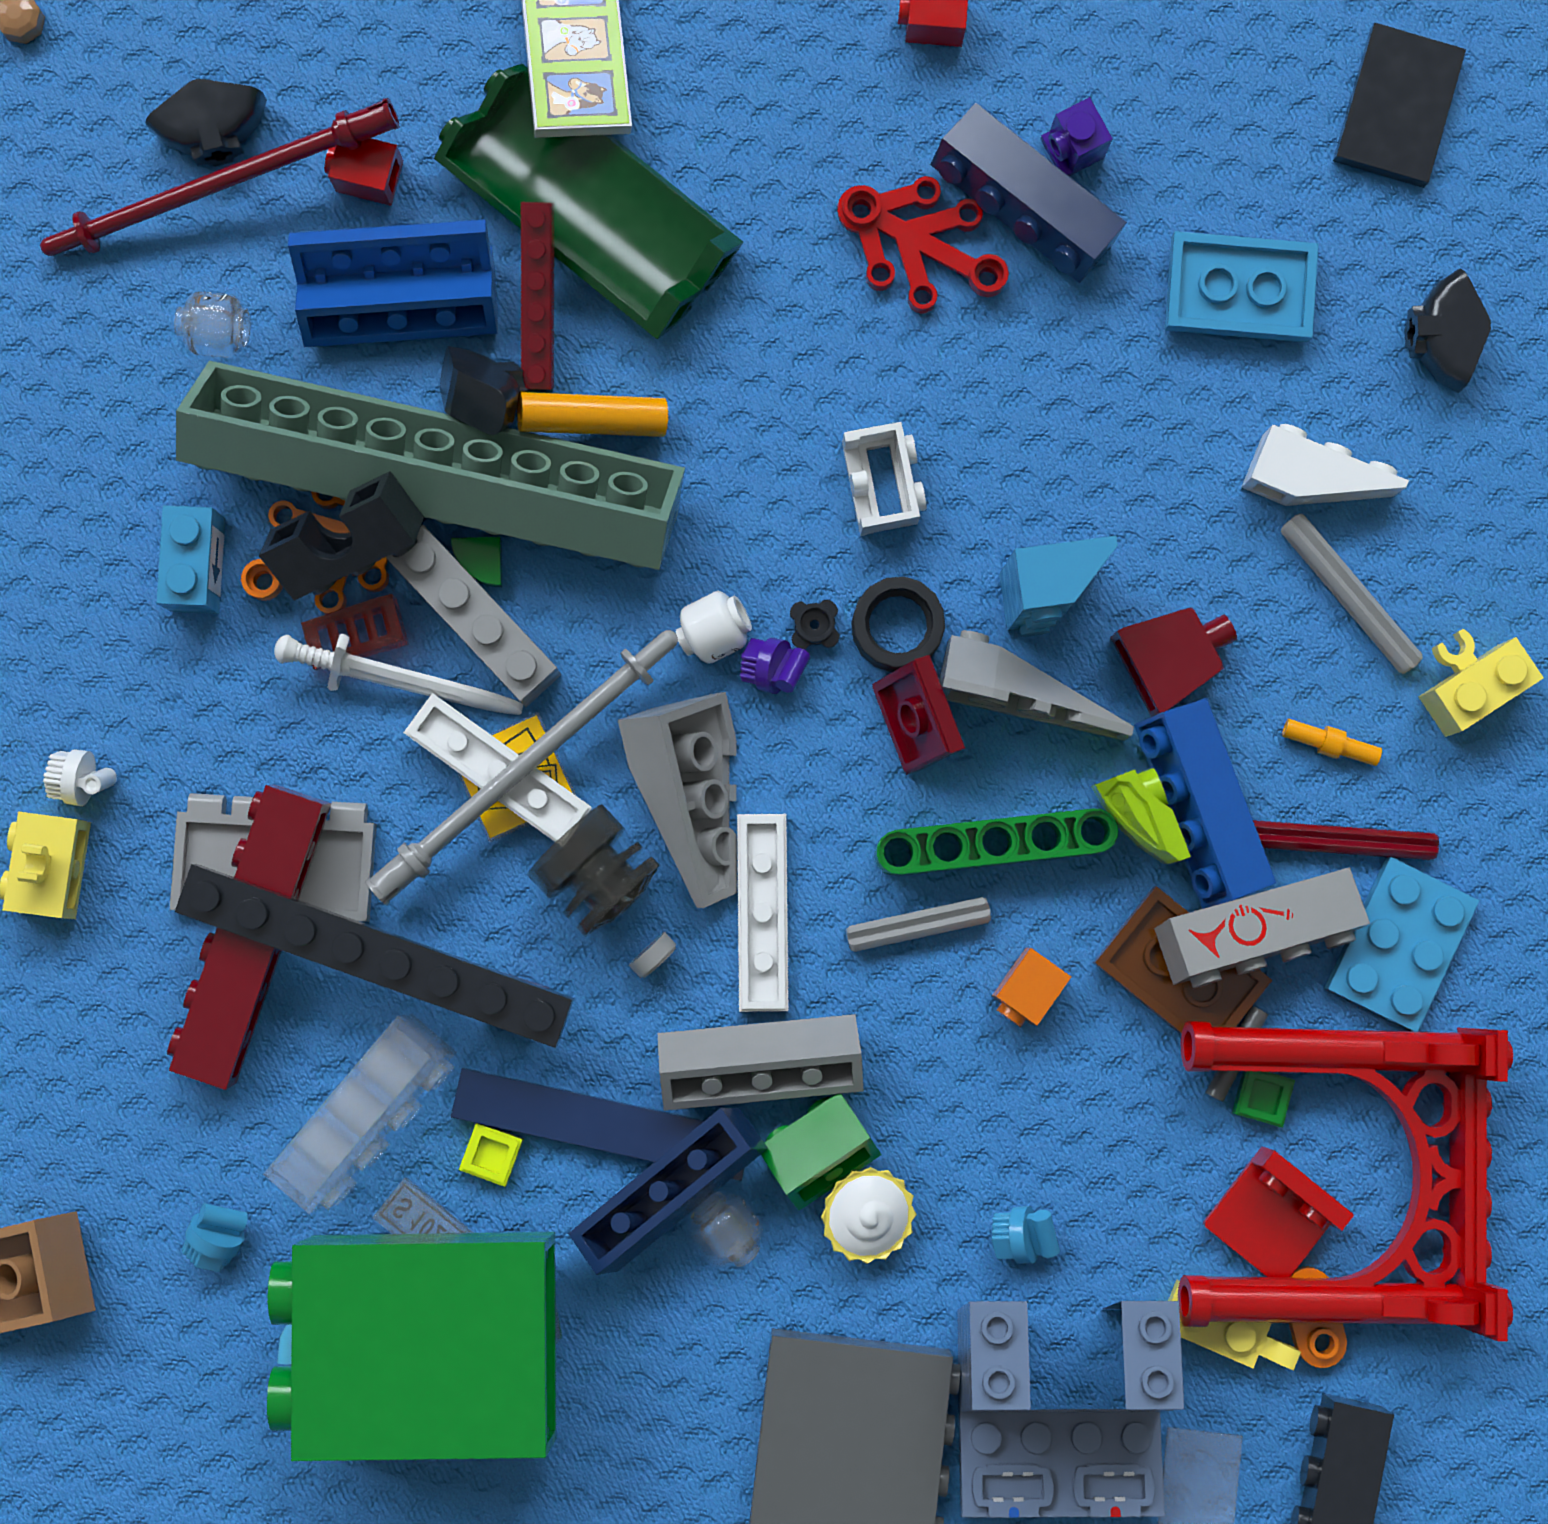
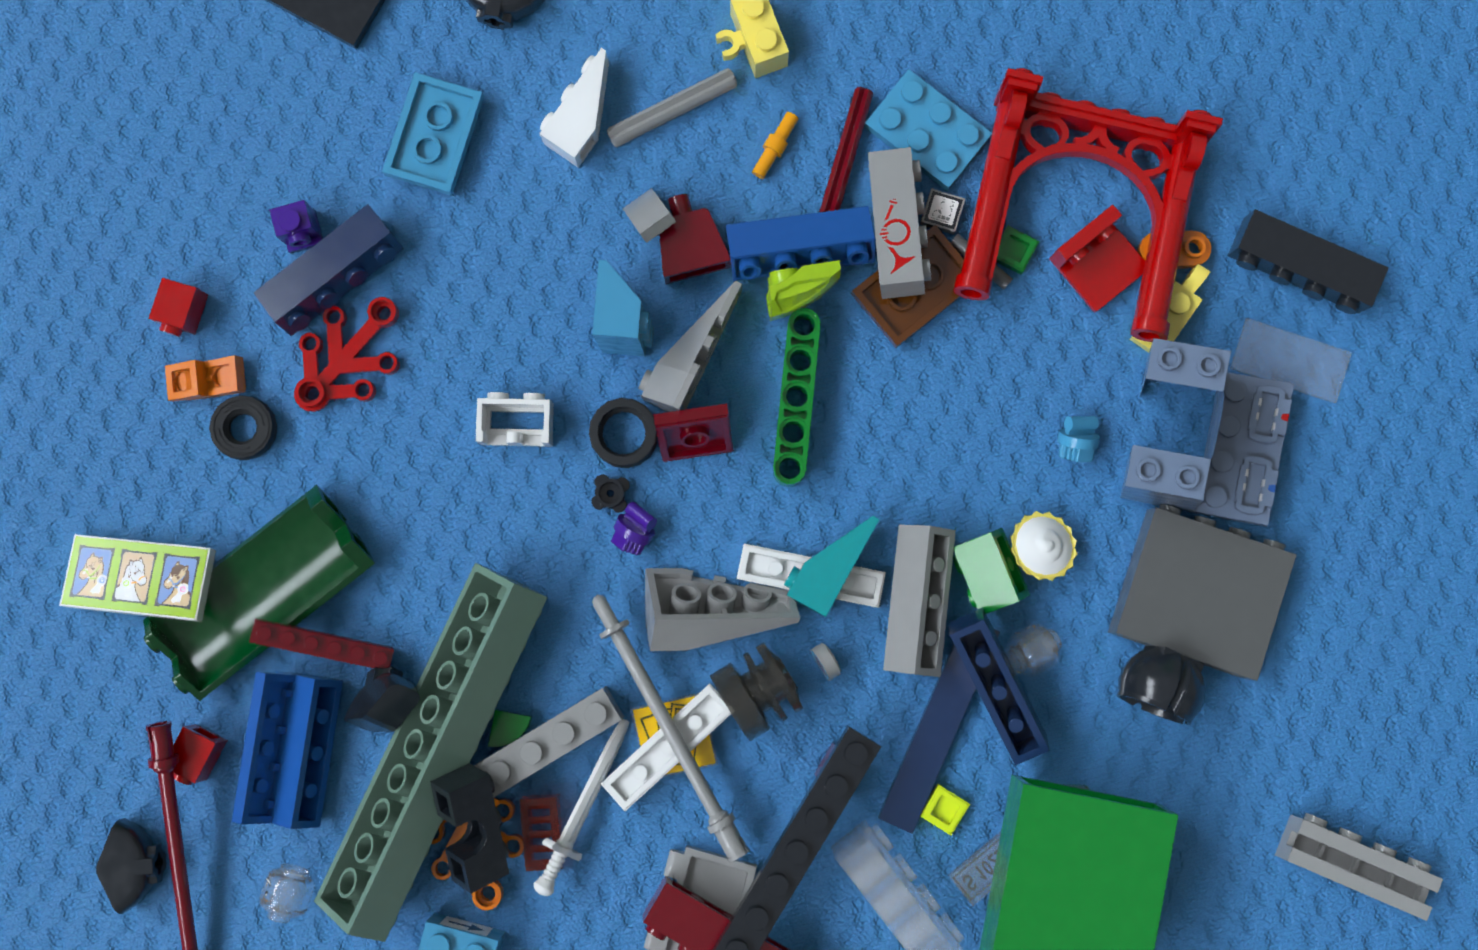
camera: 70 degrees left, 0 degrees up
light orange piece [517,392,668,437] -> none
white head [676,591,752,664] -> none
light grey axle [846,897,991,952] -> none
orange brick [992,948,1071,1027] -> none
none -> orange slope [165,355,246,402]
none -> black tyre [209,395,277,460]
none -> light grey slope [623,188,676,243]
none -> teal slope [784,516,880,617]
none -> tile [920,188,965,235]
none -> black piece [1117,645,1206,725]

